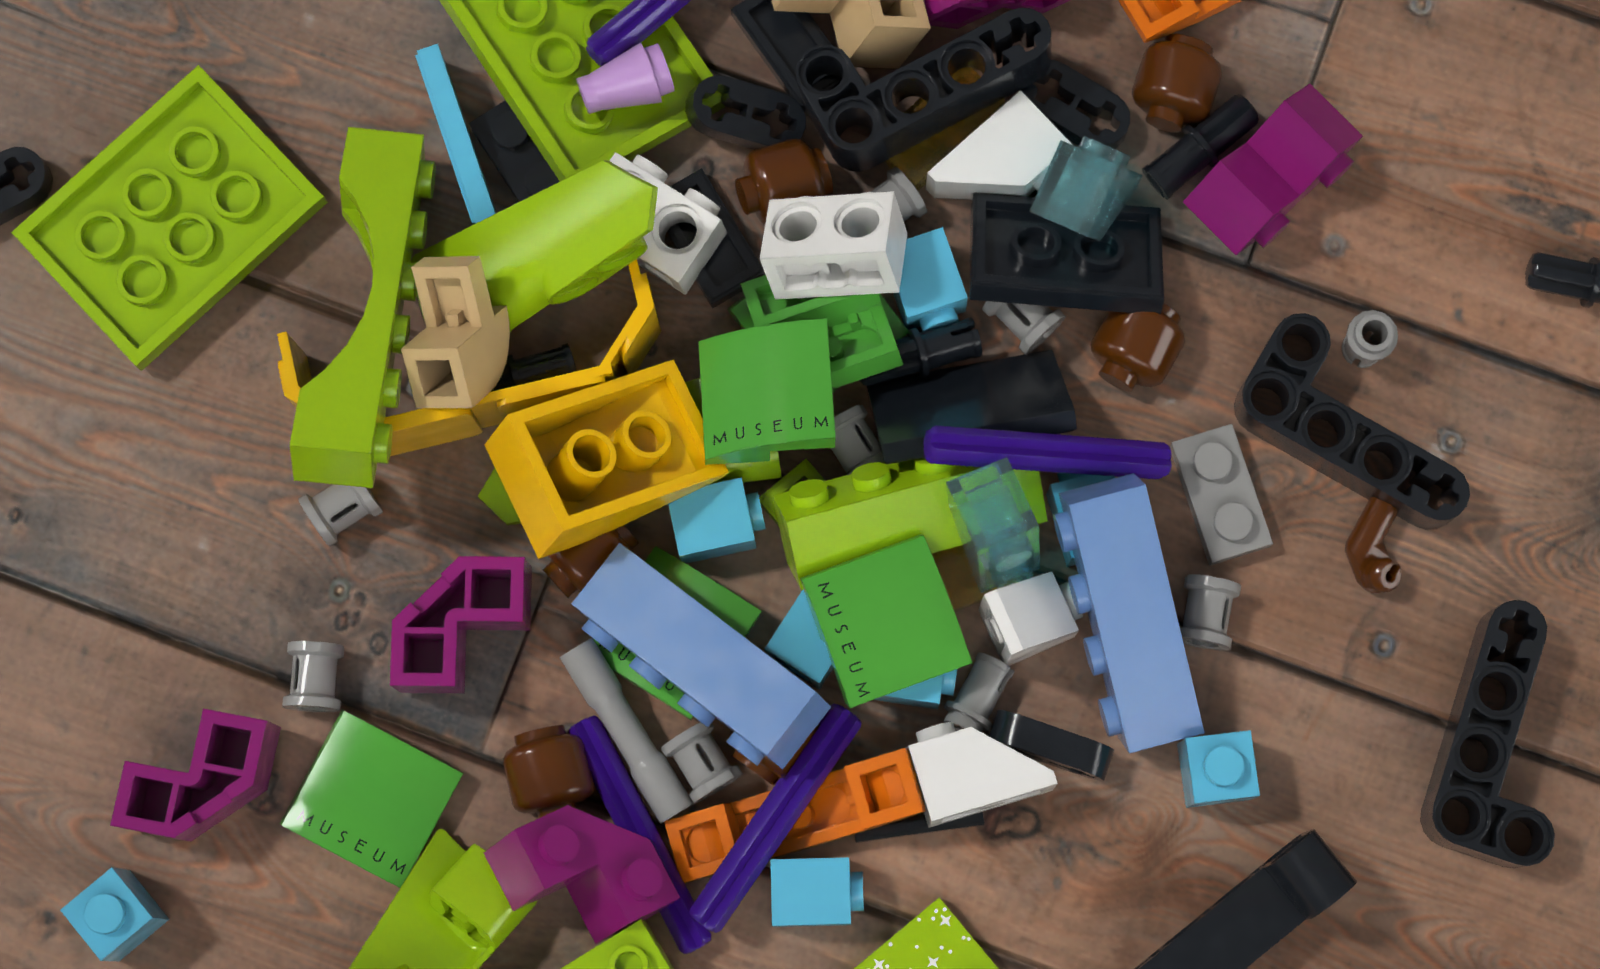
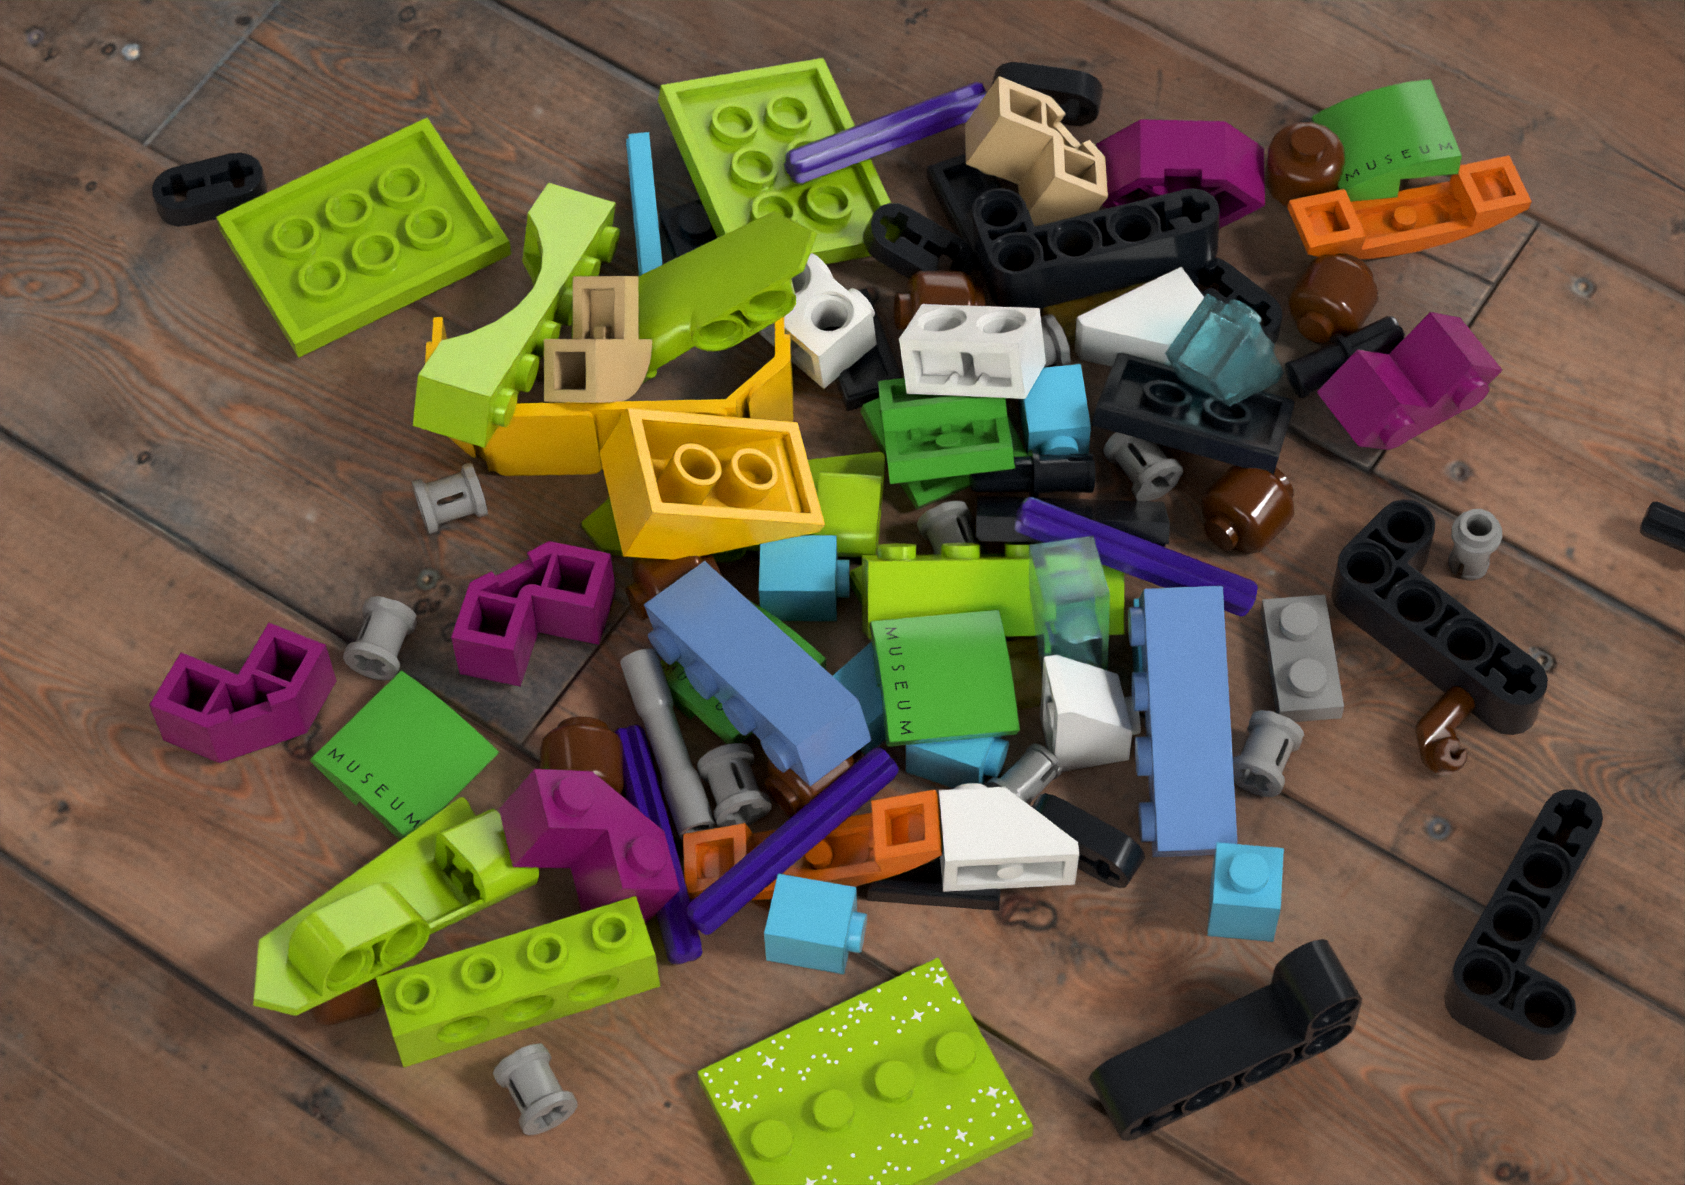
camera: 10 degrees right, 20 degrees down
medium azure brick [60,867,170,962] -> none
lavender cone [576,42,675,114] -> none
bright green slope [698,318,836,465] -> none

